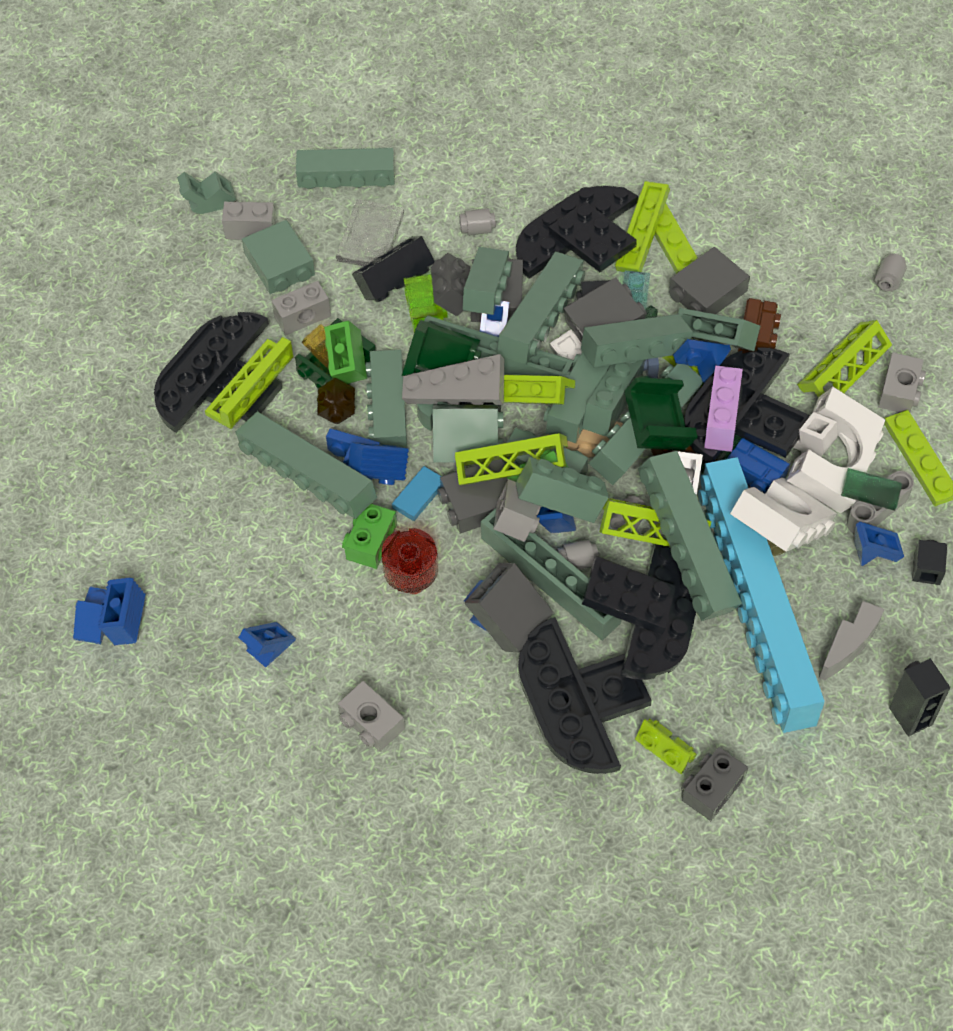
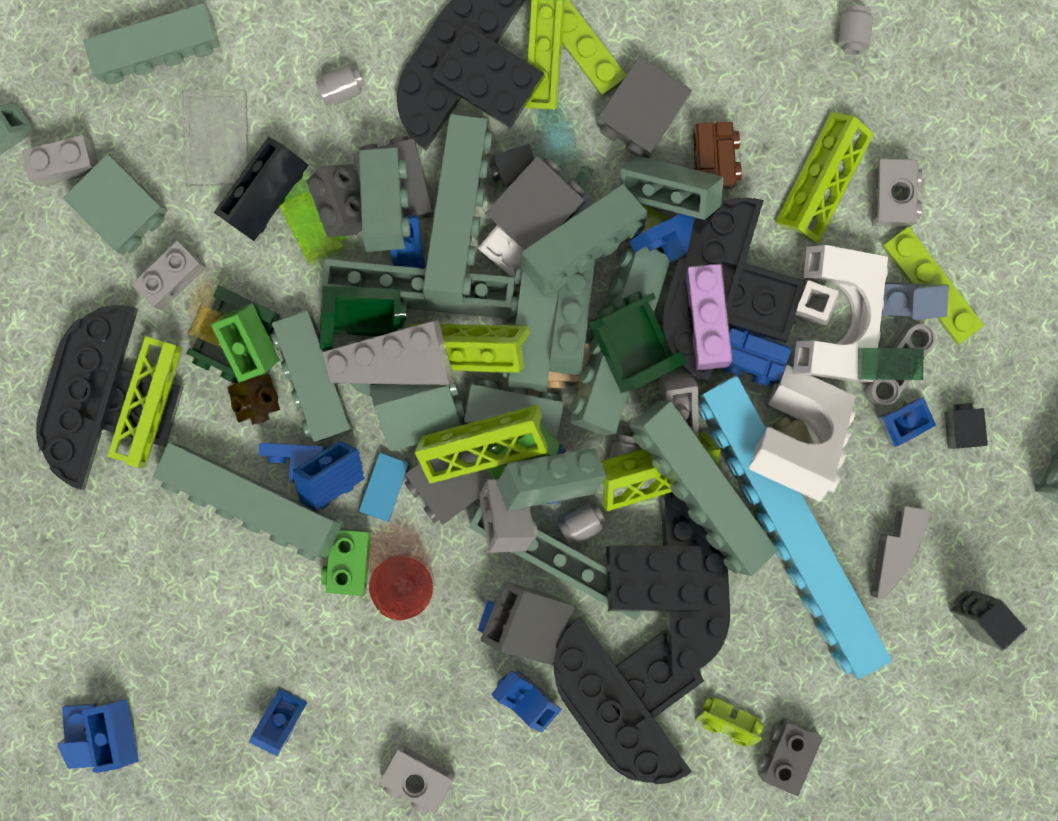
camera: 15 degrees left, 30 degrees up
none -> blue brick [491,670,562,733]
none -> sand blue slope [882,282,949,320]

